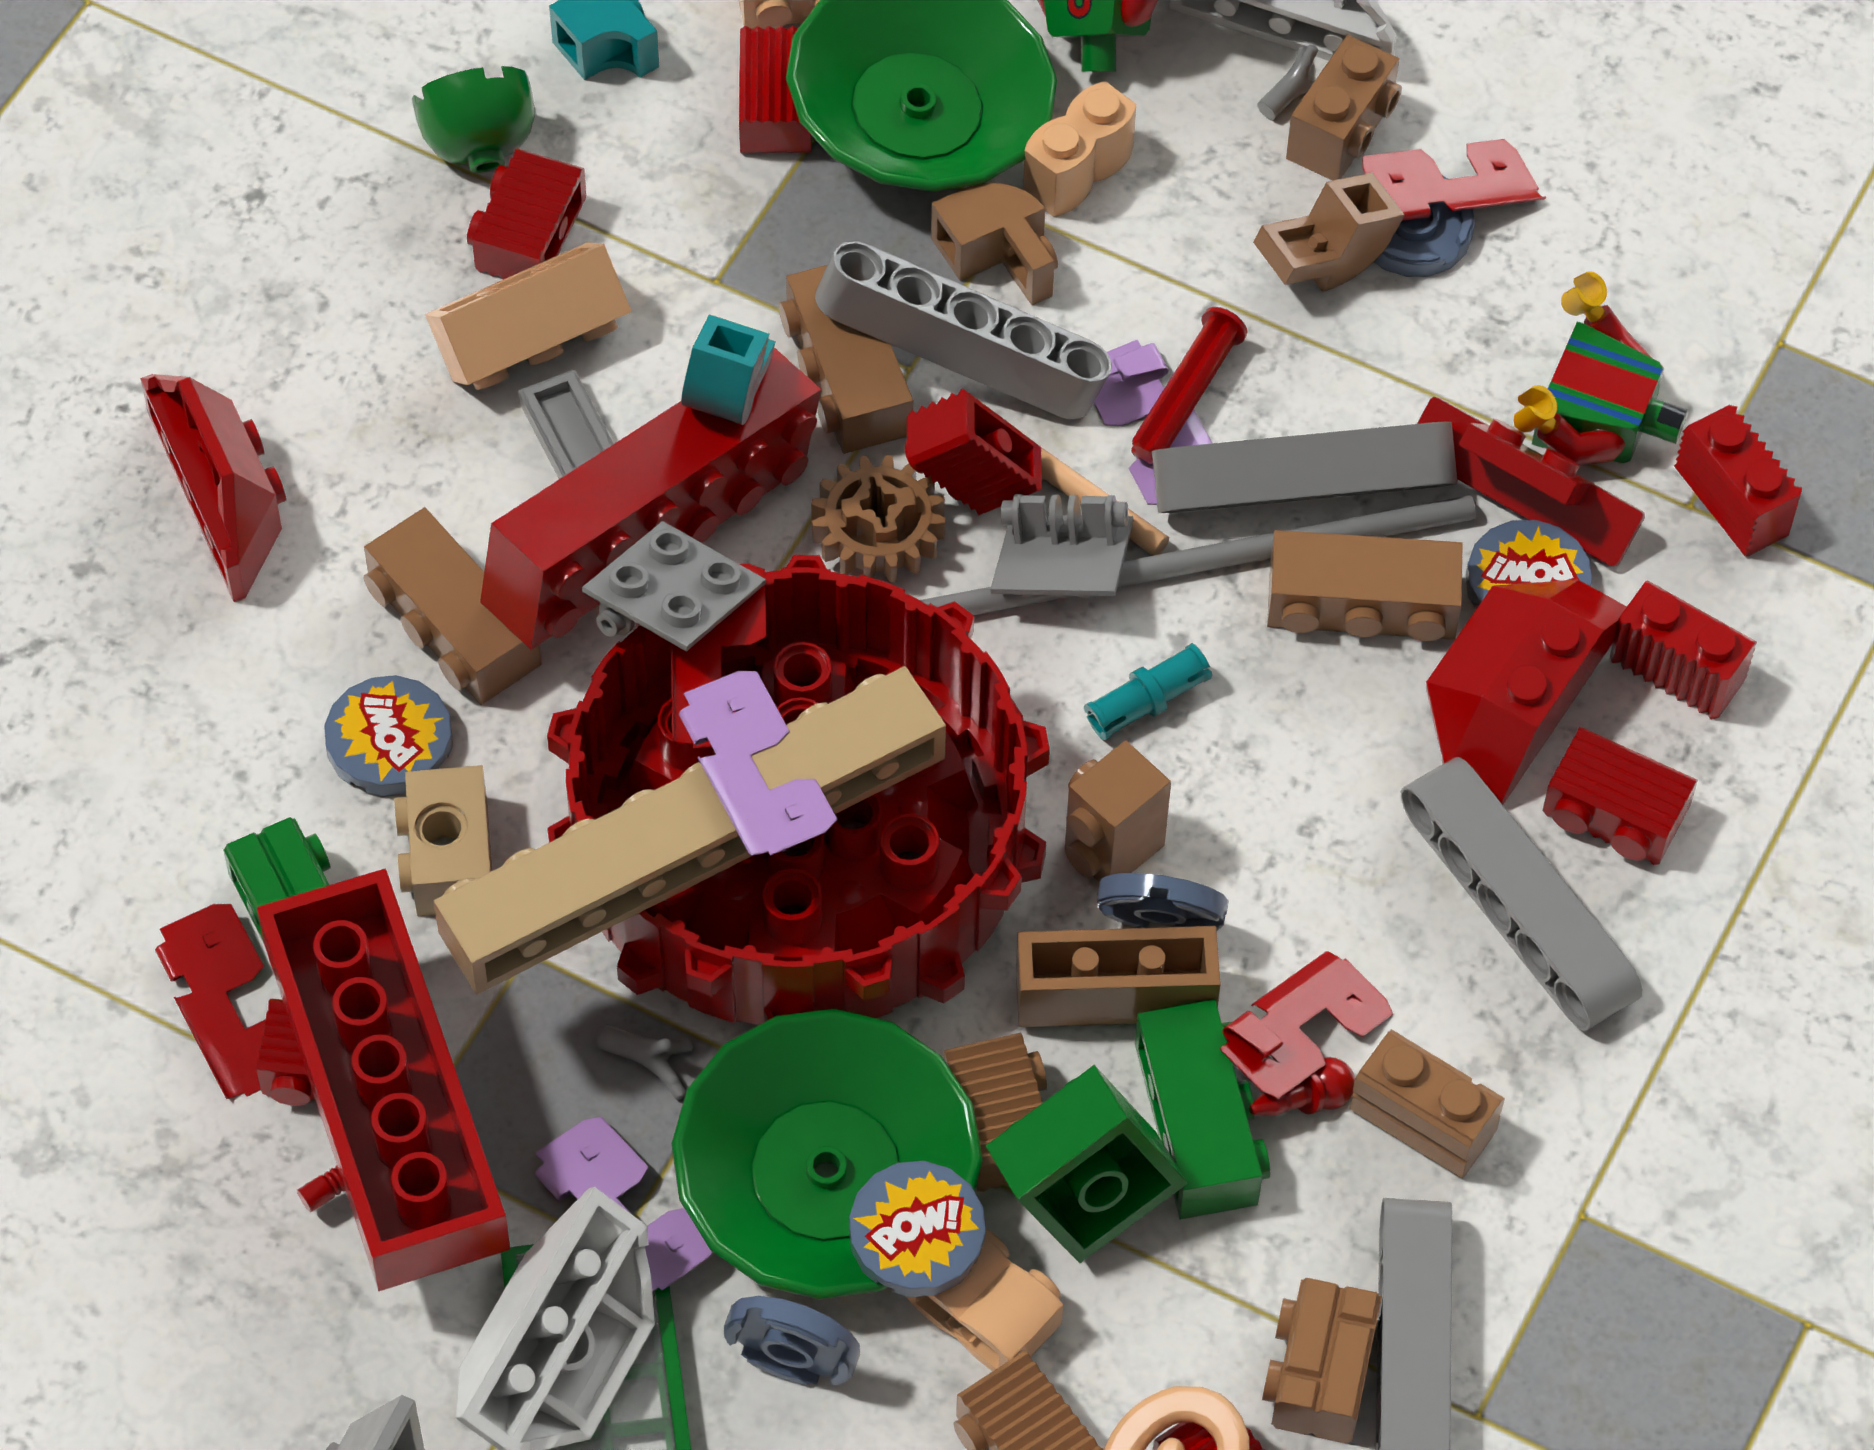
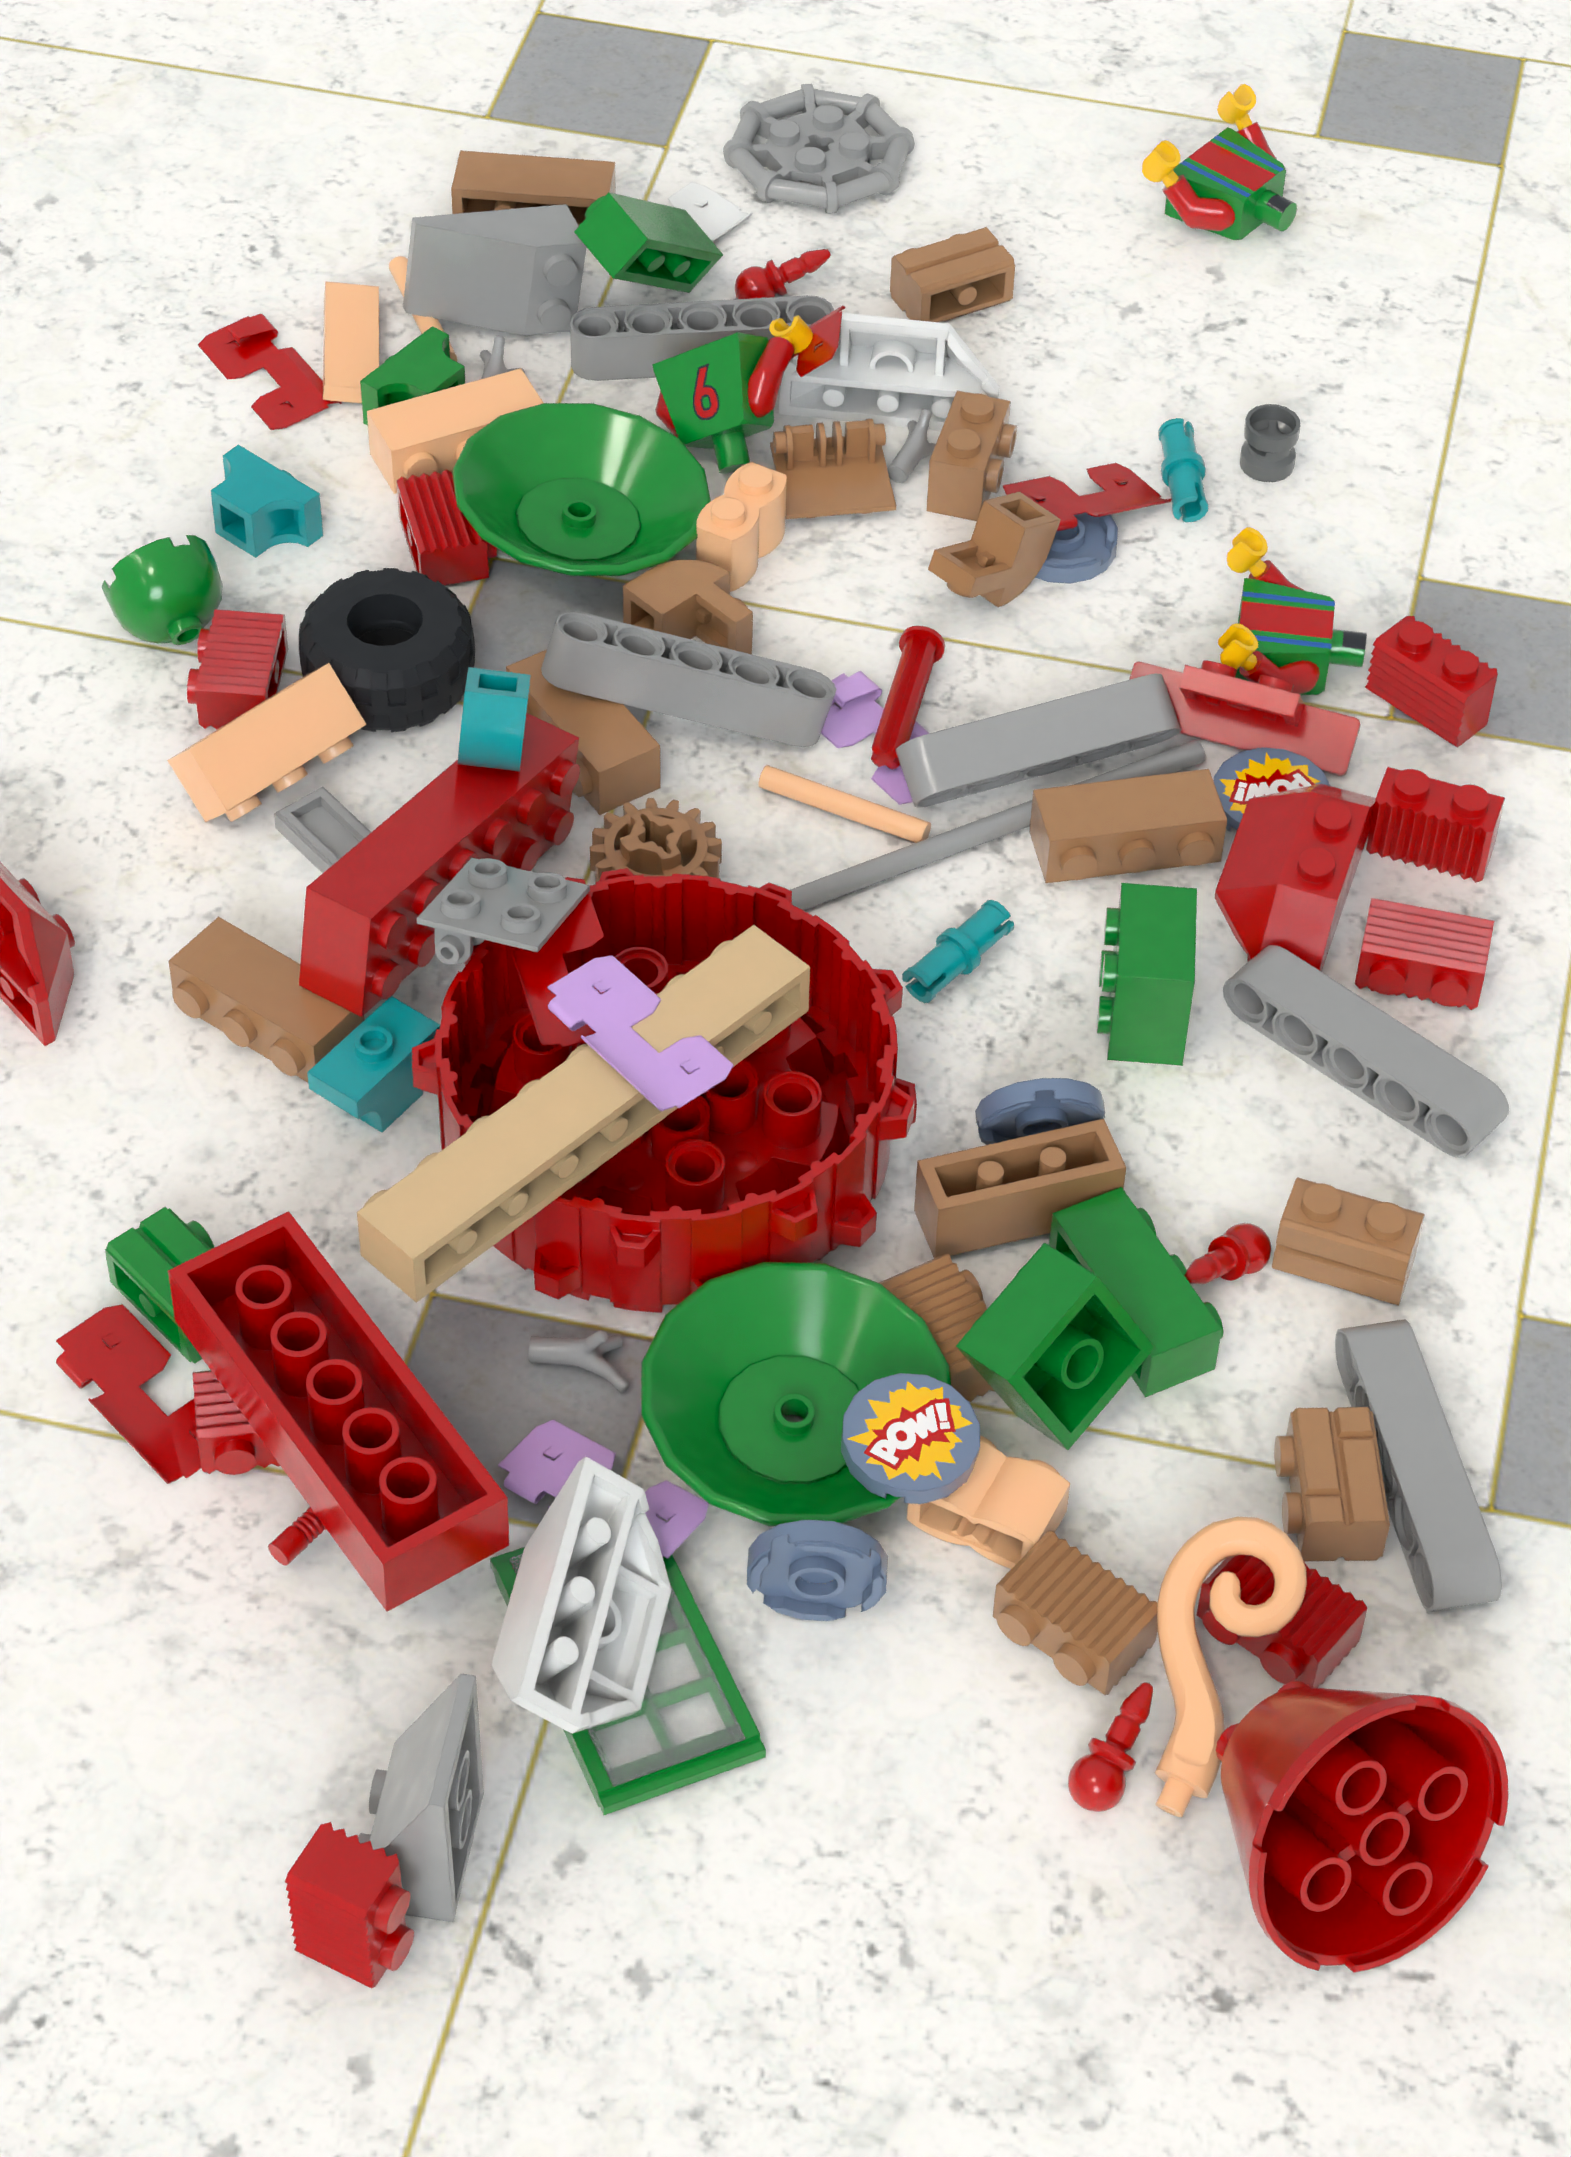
camera: 15 degrees left, 10 degrees down
tile [324,675,453,796] -> none
tan brick [394,765,492,916] -> none
red brick [905,389,1042,516] -> none
light grey hinge [990,494,1134,598] -> none
medium nougat brick [1065,740,1171,882] -> none
piece [1220,951,1393,1099] -> none
none -> black tyre [299,568,475,732]
none -> teal brick [307,996,440,1133]
none -> medium nougat hinge [770,419,896,519]
none -> green brick [1097,883,1197,1066]
none -> teal pin [1158,418,1208,523]
none -> dark grey wheel [1240,404,1300,482]

